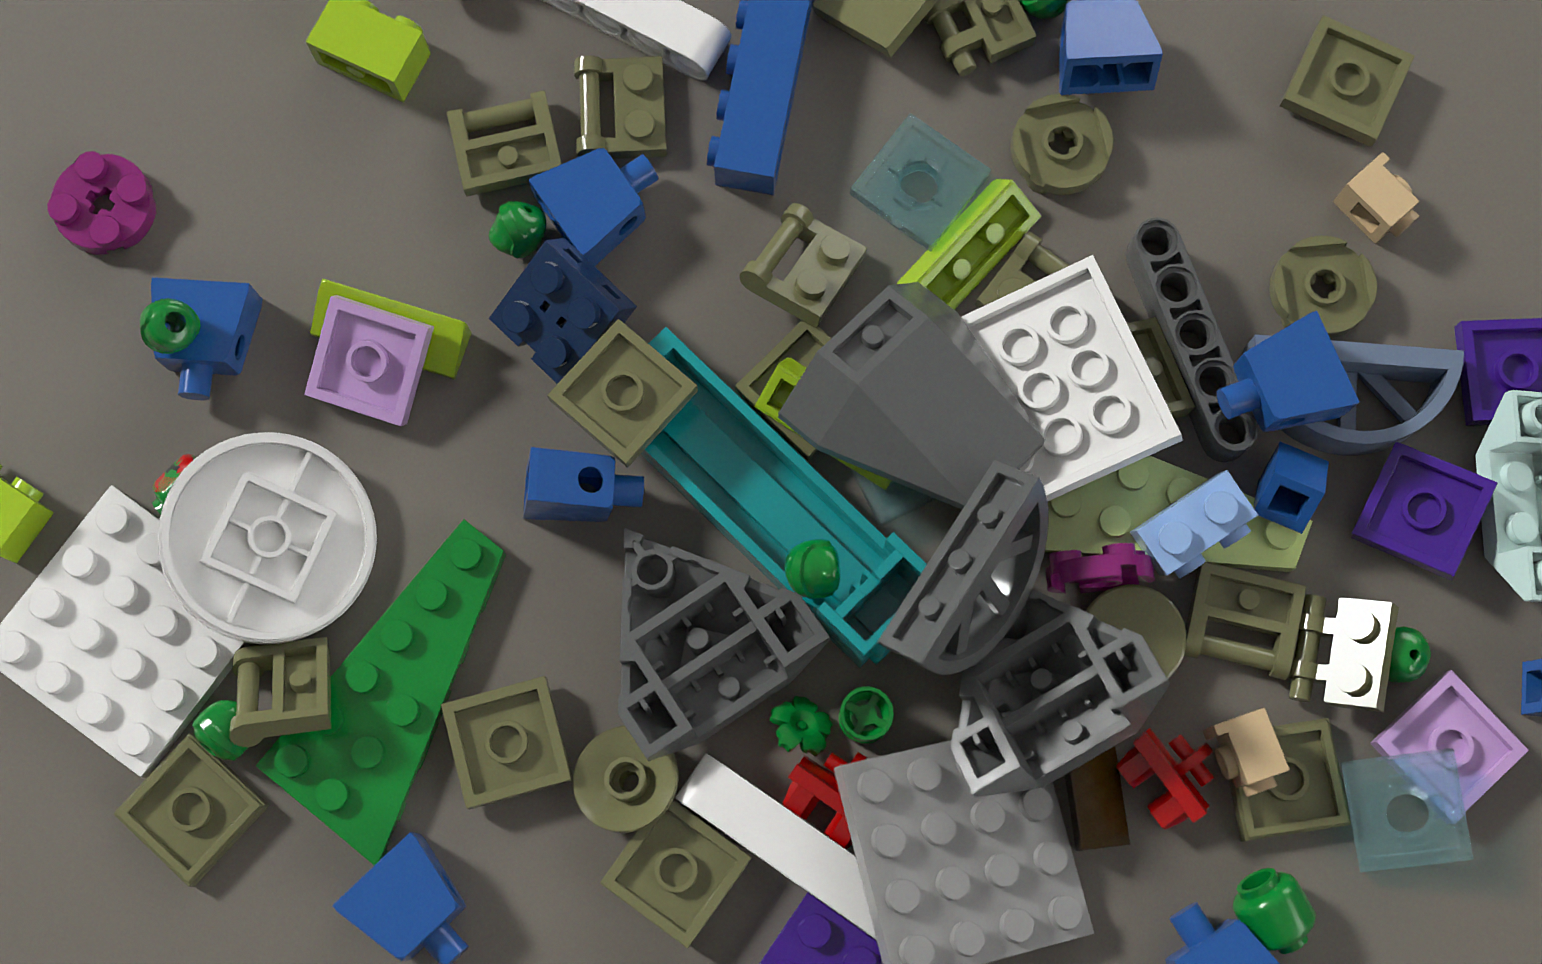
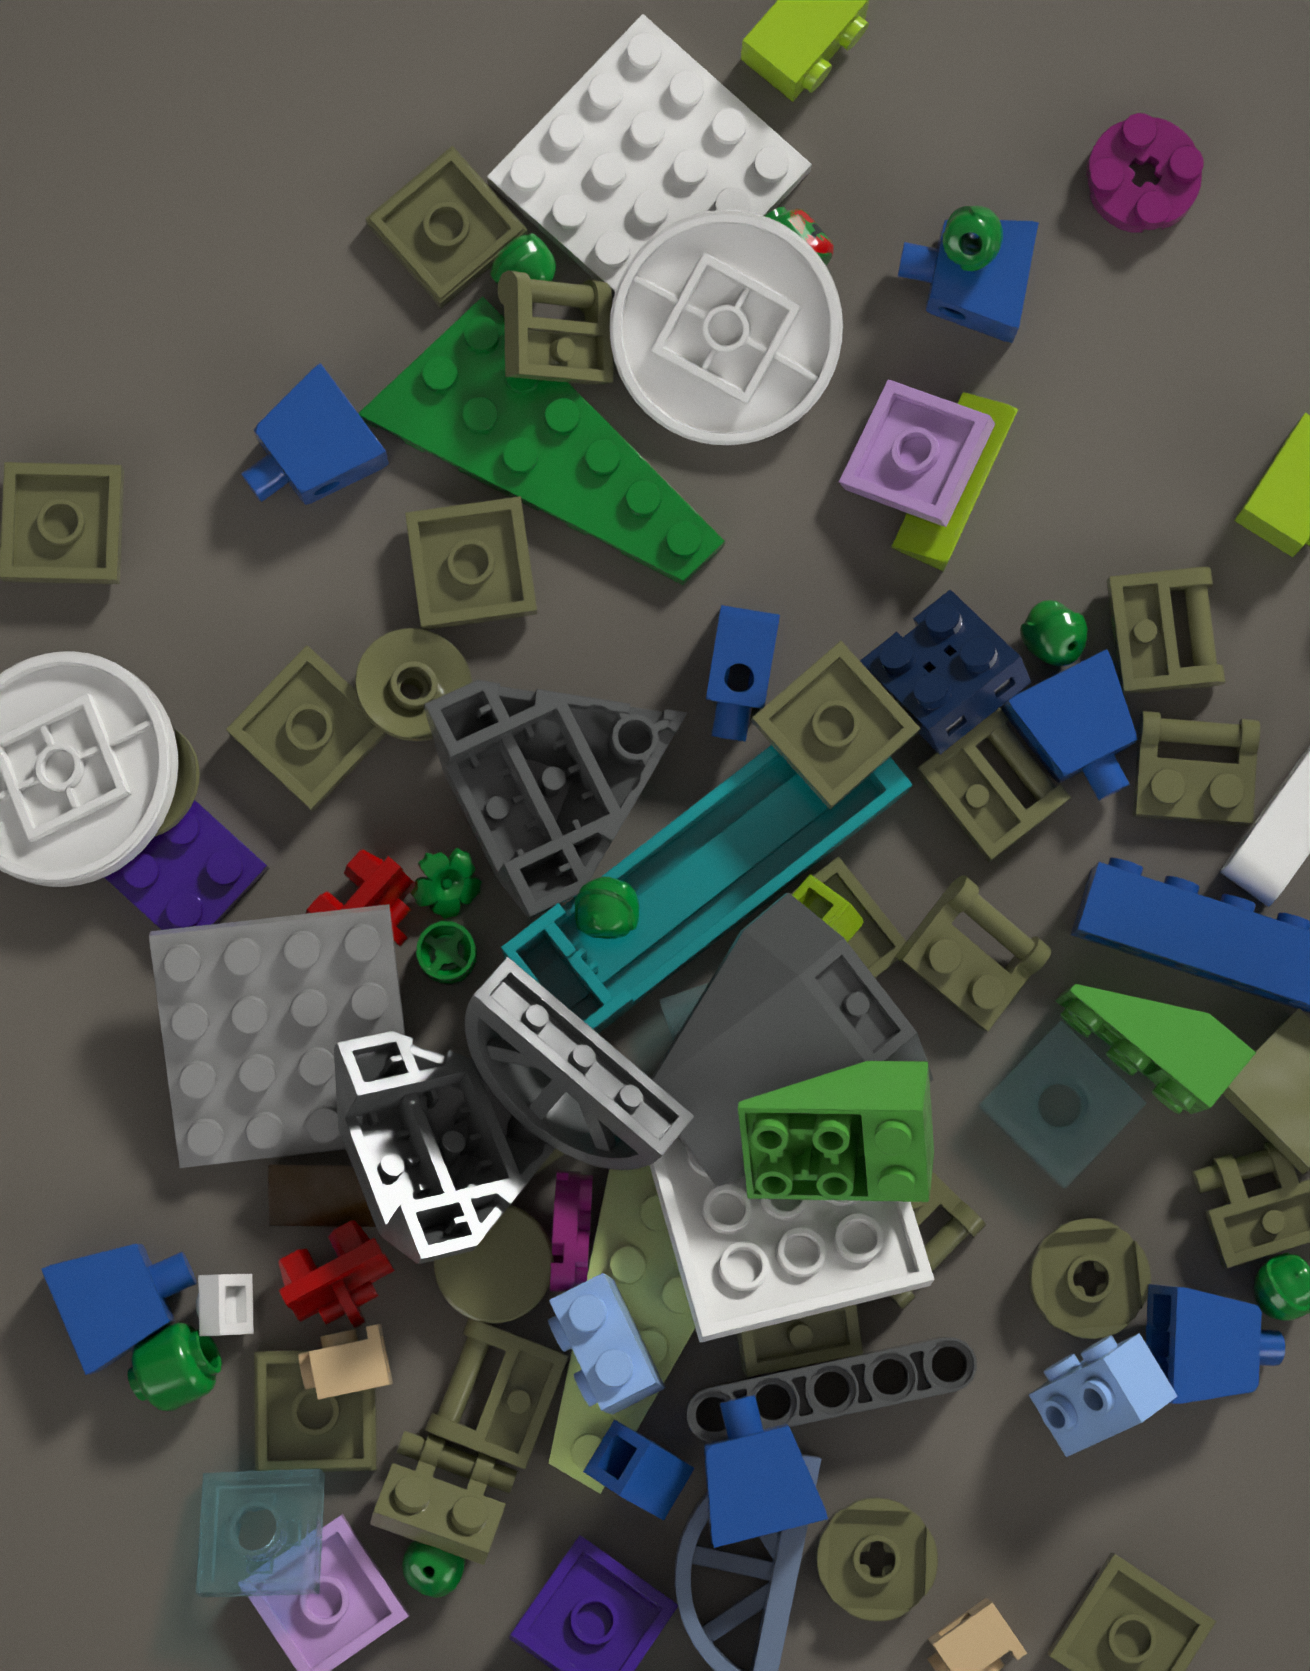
camera: 90 degrees right, 5 degrees up
white beam [675,754,877,940] -> none
lime slope [897,179,1041,310] -> none
none -> white plate [196,1274,254,1336]
none -> bright green slope [738,1061,934,1202]
none -> olive plate [916,708,1072,862]
none -> light blue brick [1029,1333,1178,1457]
none -> bright green slope [1055,984,1256,1114]

